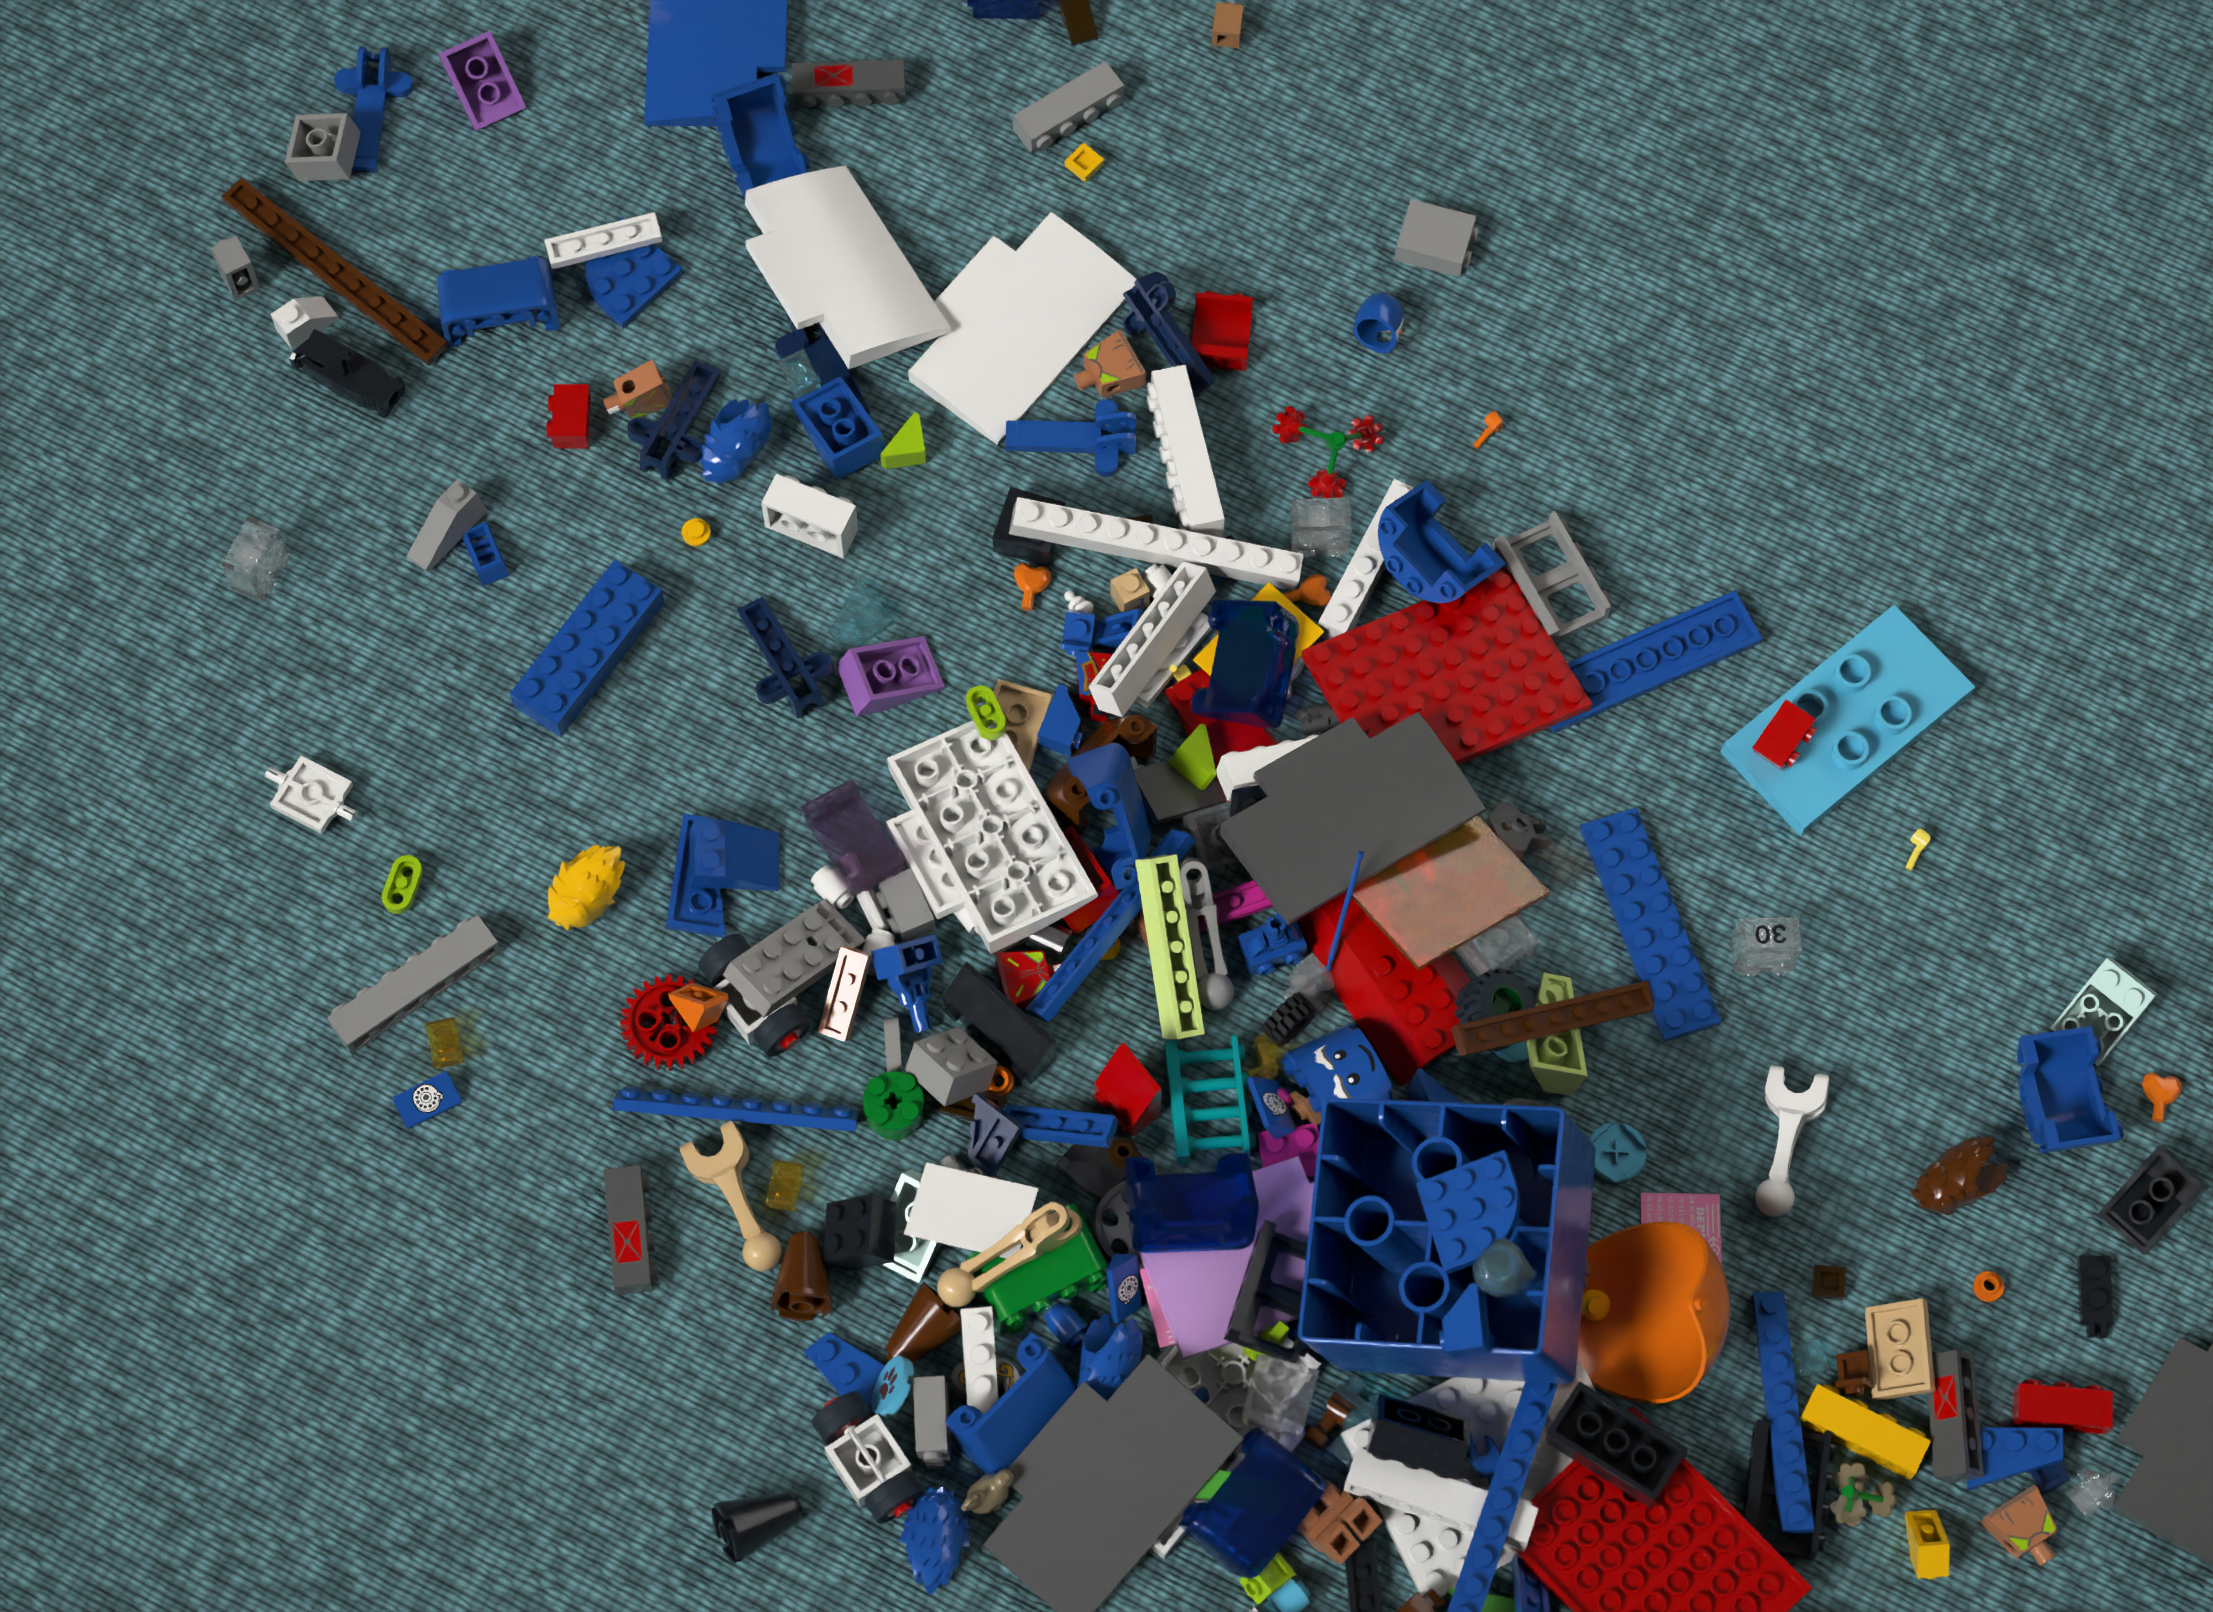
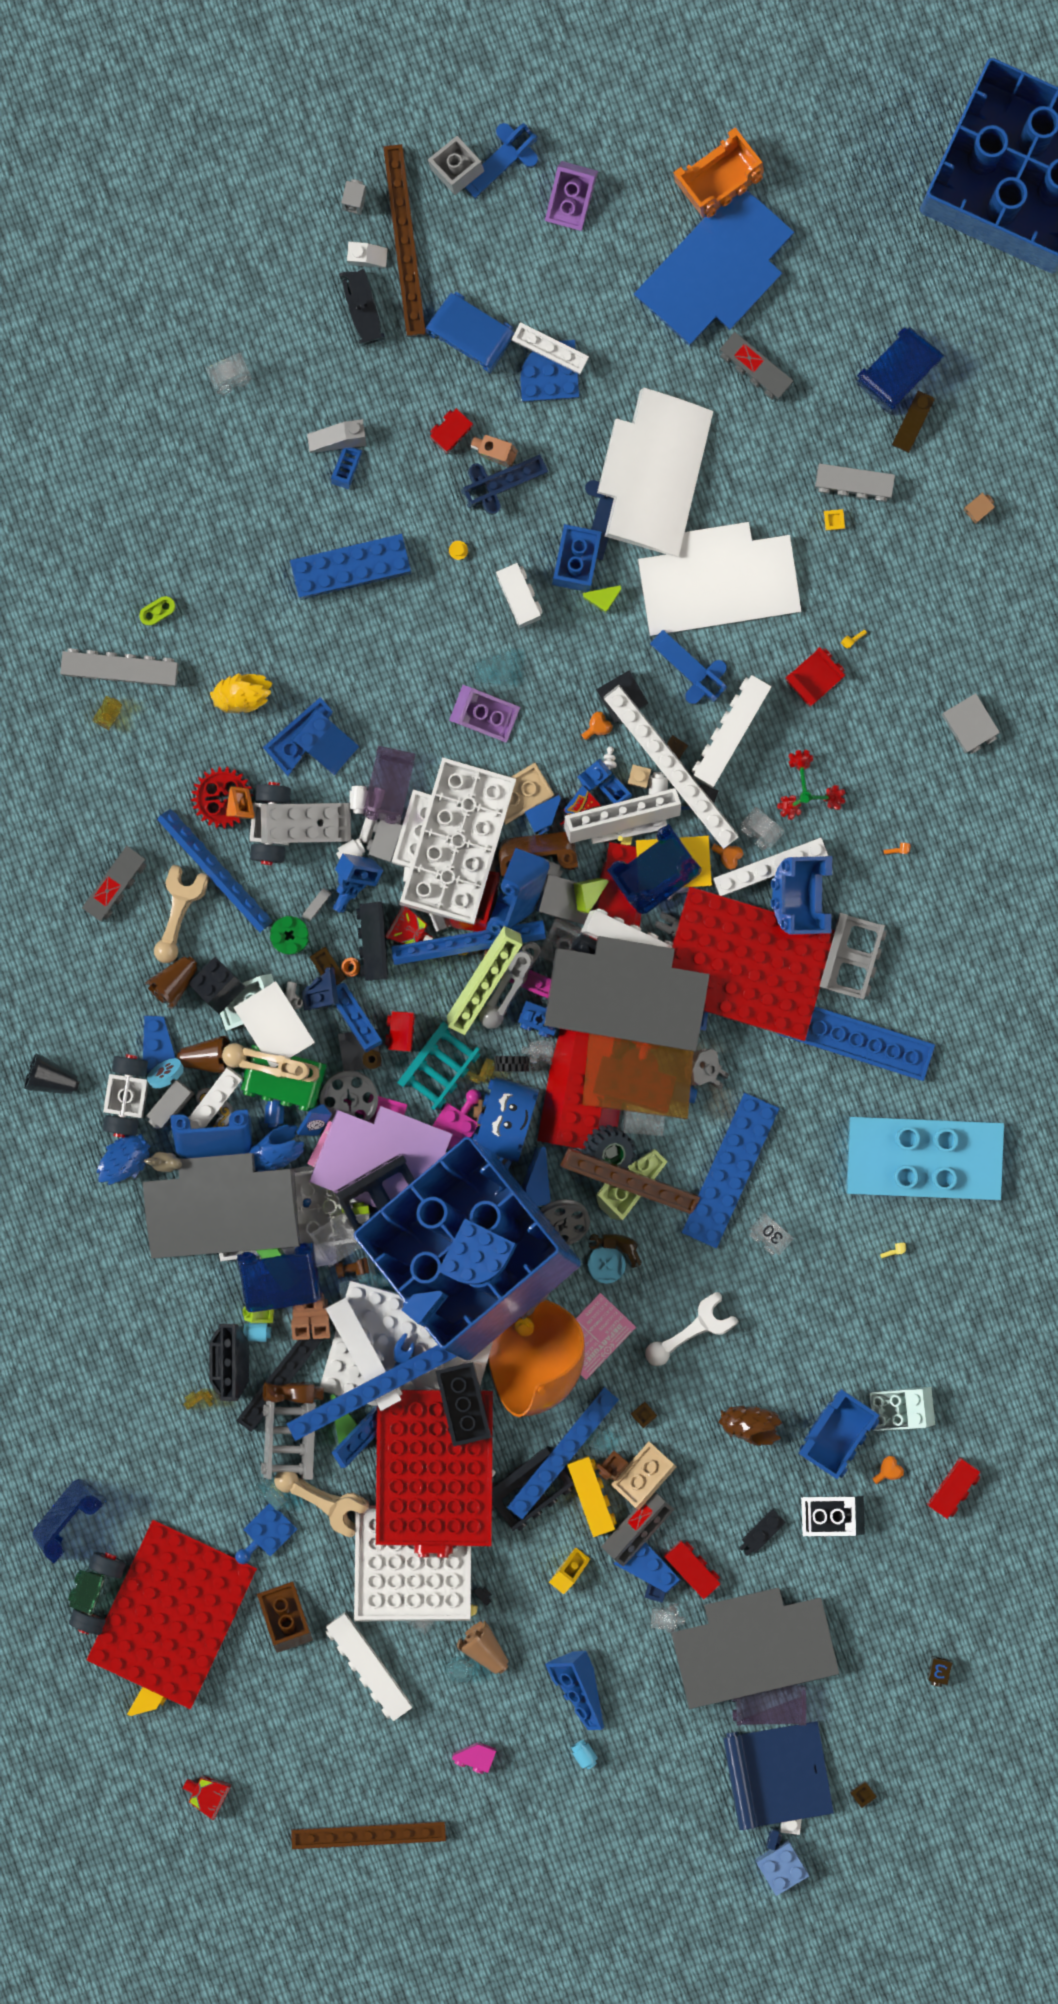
camera: 45 degrees right, 20 degrees up
white plate [265,756,358,834] -> none
blue slope [392,1071,463,1130] -> none
blue head [700,399,772,486] -> none
blue cylinder [711,73,811,199] -> none
dark blue piece [737,597,833,719] -> none
clear yellow bracket [765,1160,803,1212] -> none
clear light blue plate [778,349,822,399] -> none
plate [818,945,872,1042] -> none
light grey brick [905,1027,998,1106] -> none
lime plate [965,685,1007,740] -> none
nougat torso [1073,329,1146,397] -> none
dark blue piece [1123,272,1215,399] -> none
clear blue windscreen [1125,1153,1259,1253] -> none
blue slope [1247,1076,1295,1140] -> none
blue piece [1324,851,1364,973] -> none
blue piece [1353,293,1404,353] -> none
black brick [1367,1394,1470,1479] -> none
clear light blue piece [1472,1238,1537,1297] -> none
red brick [1752,699,1818,771] -> none
dark tan plant [1830,1462,1896,1527] -> none
orange plate [1973,1271,2004,1302] -> none
nougat torso [1981,1485,2057,1567] -> none
none -> dark brown arm [589,1234,642,1268]
none -> yellow hand [841,630,867,649]

